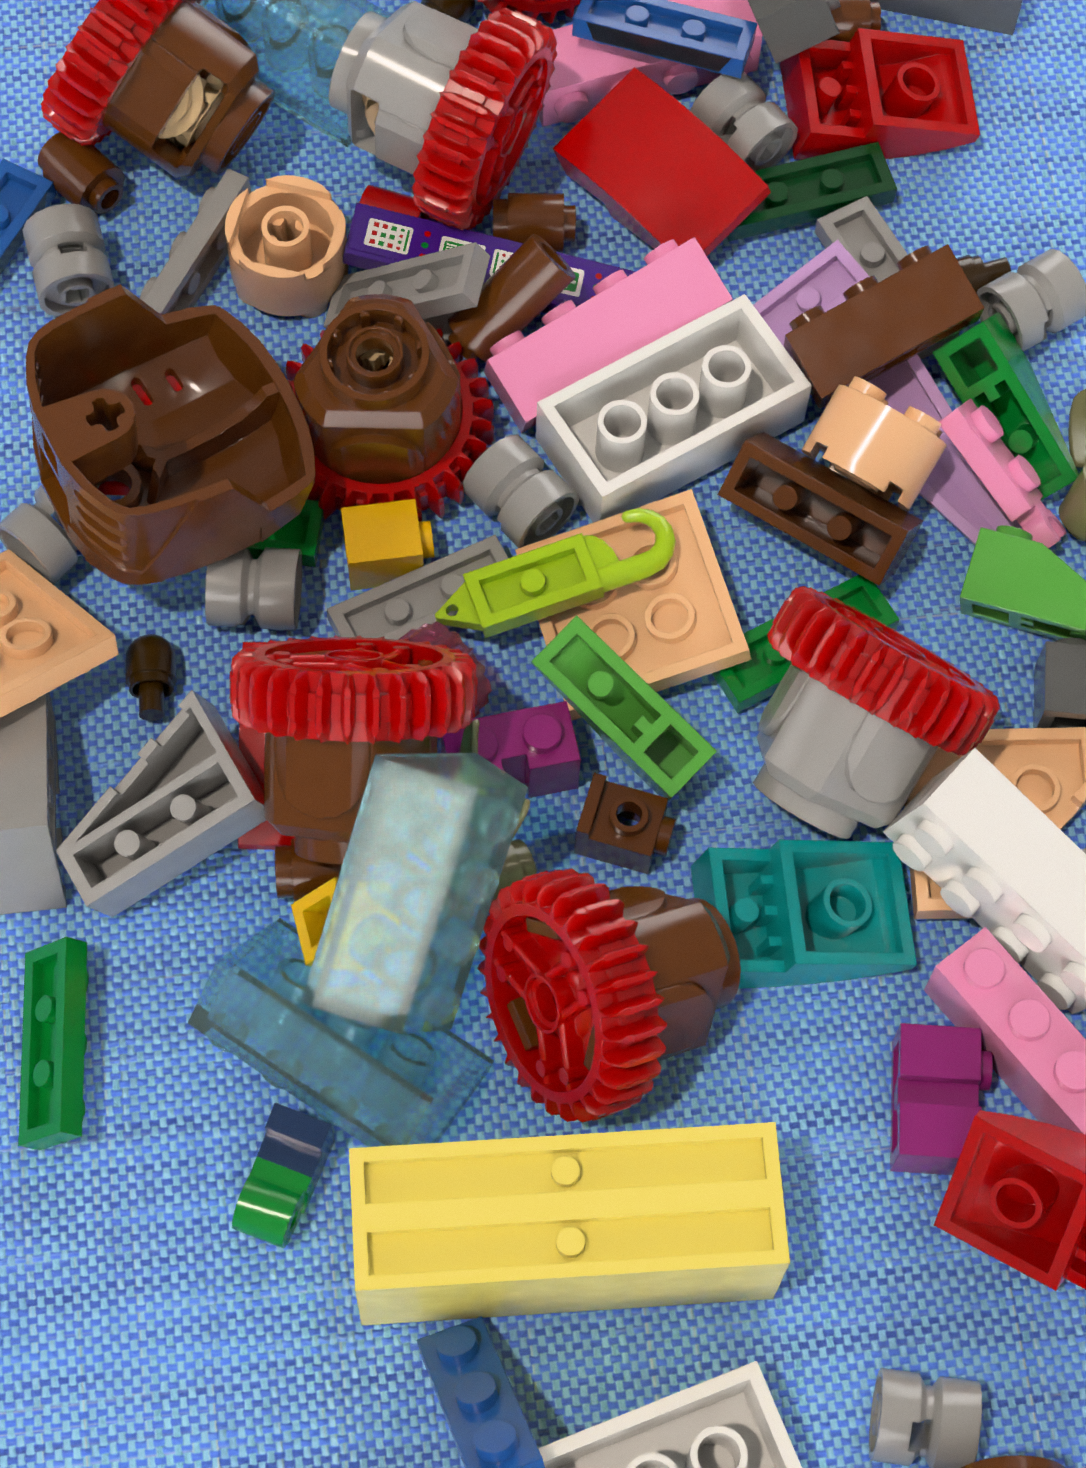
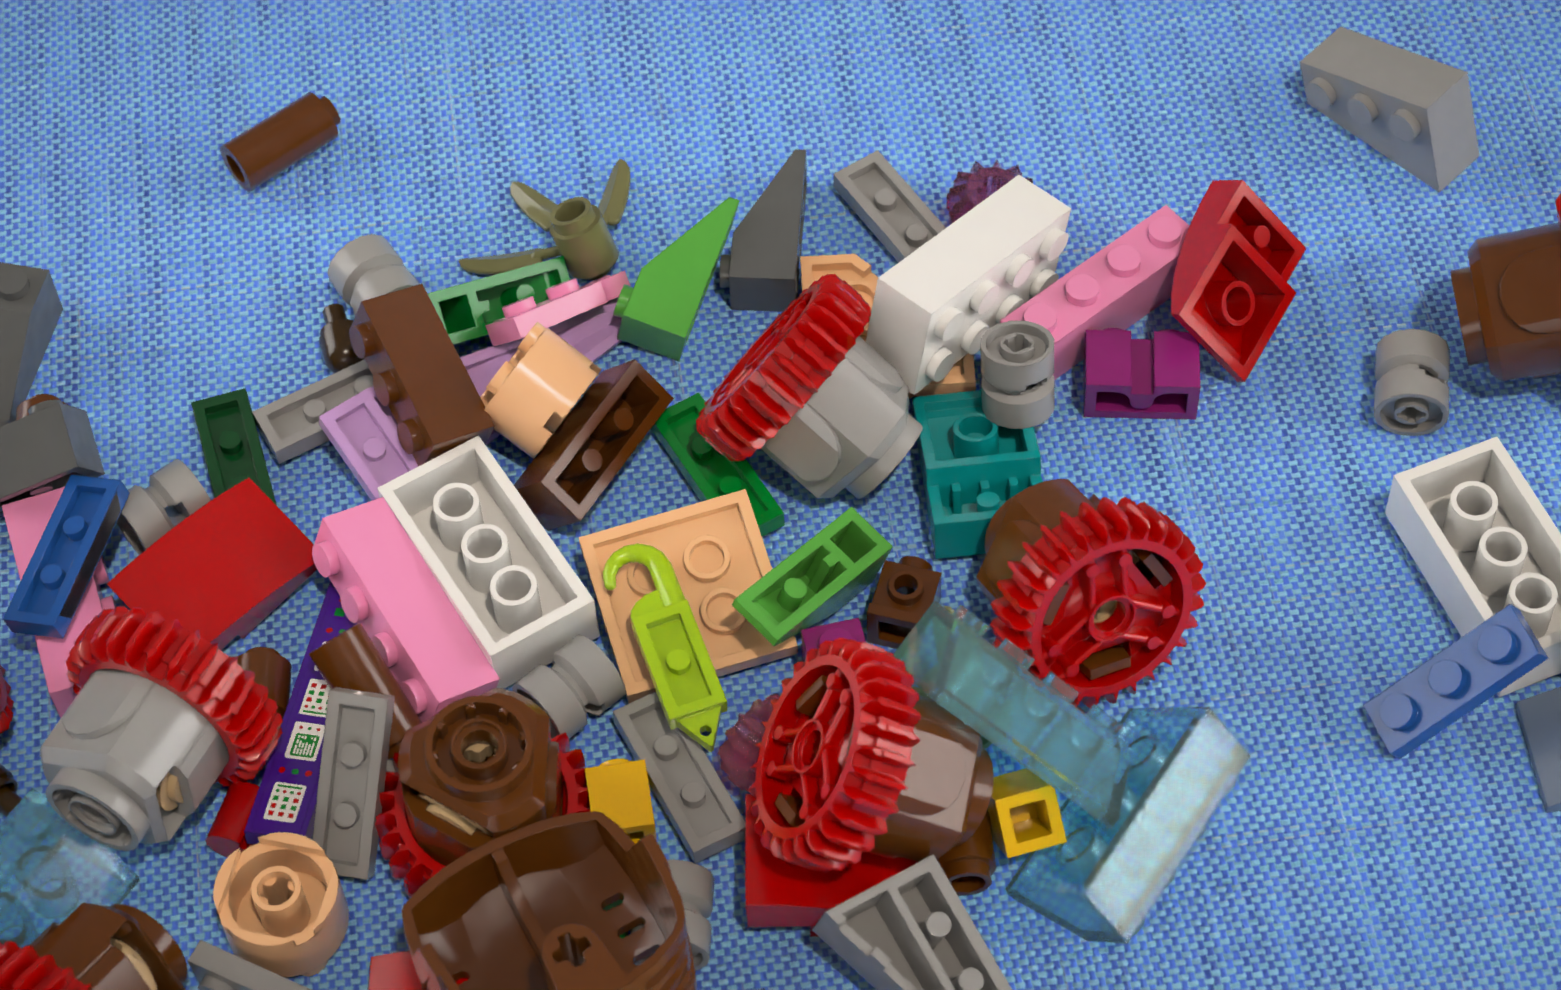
camera: 85 degrees left, 10 degrees down
leg [232,1103,335,1248] -> none
light yellow brick [349,1122,790,1326] -> none
red slope [780,28,980,160] -> none
none -> light grey wheel [980,321,1055,429]

